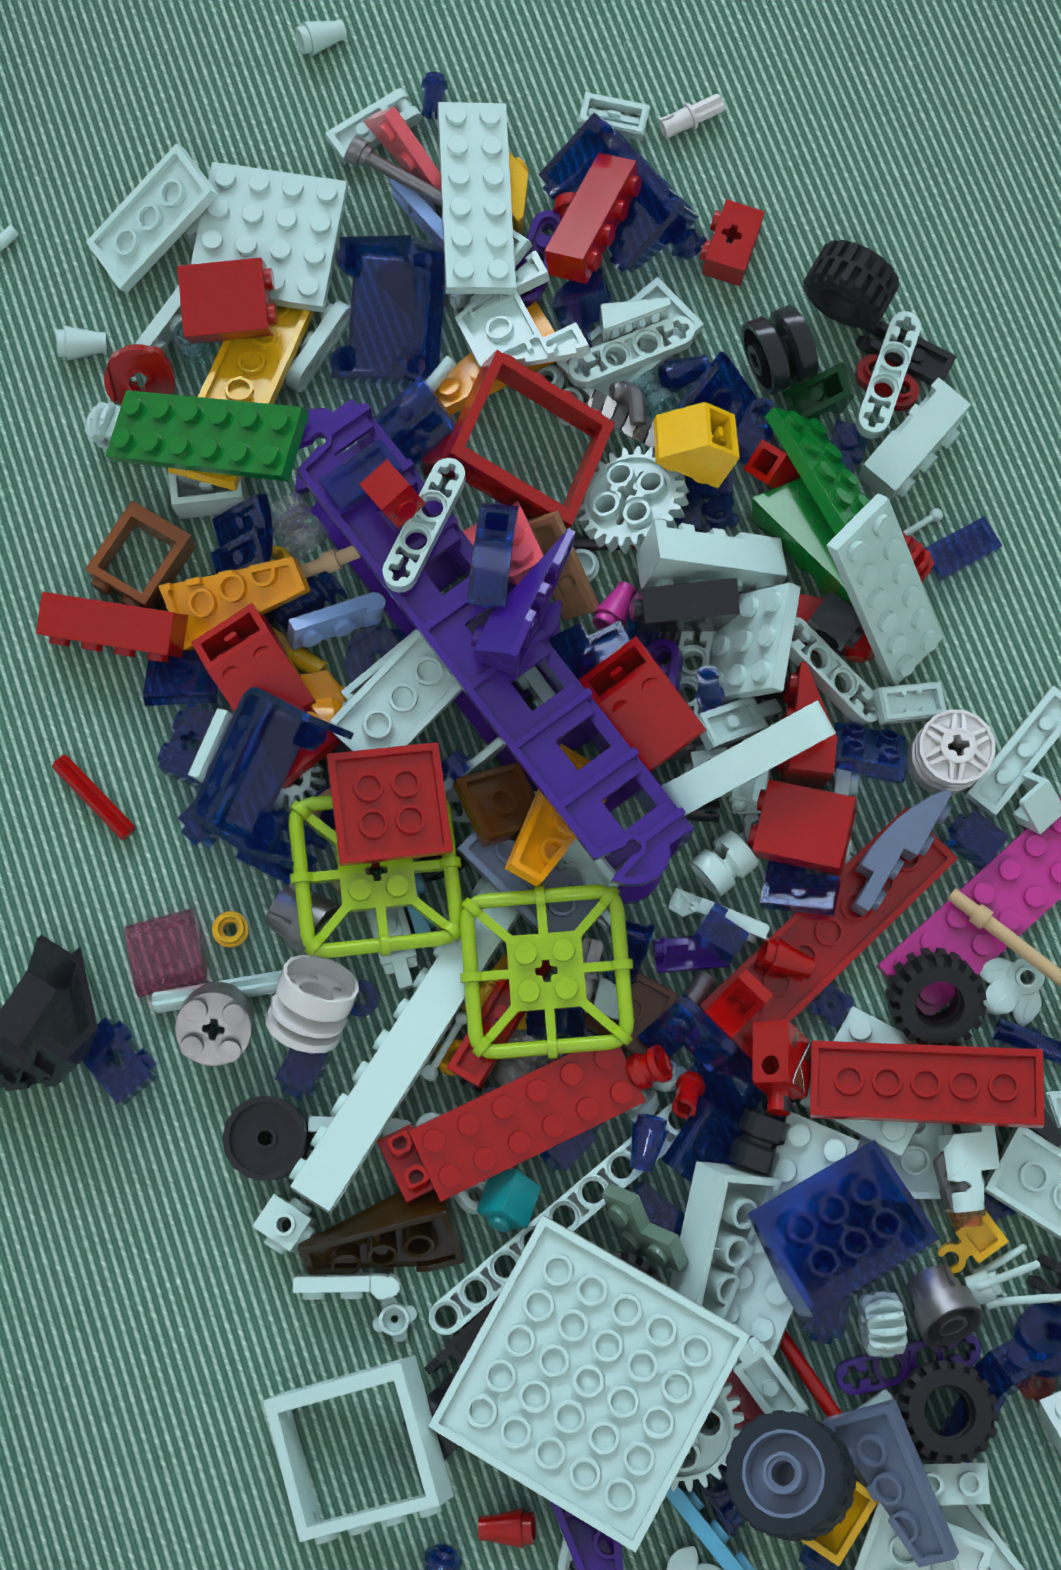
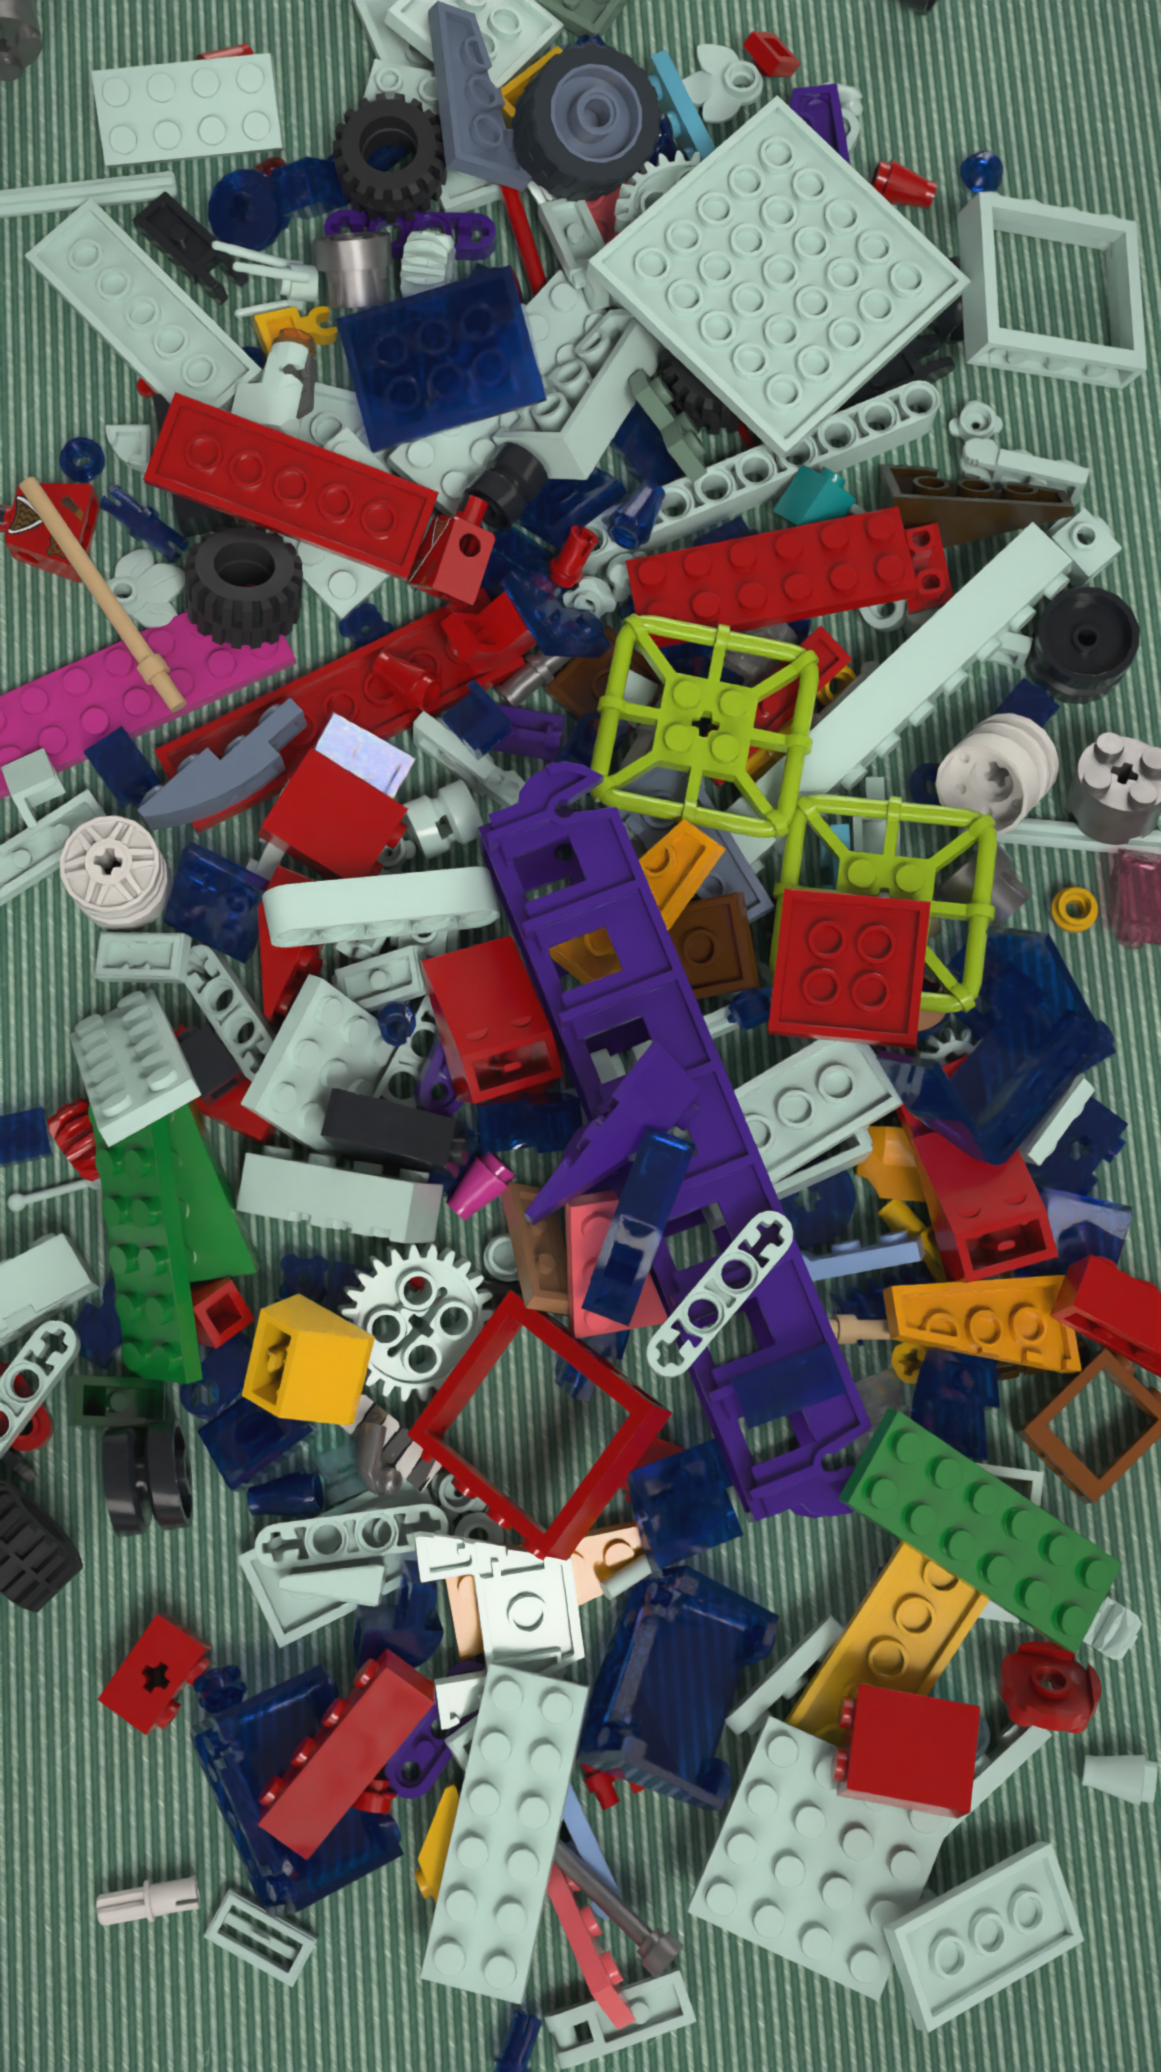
camera: 165 degrees left, 0 degrees up
red brick [359,459,426,529] -> none
red wheel [627,1045,673,1091] -> none

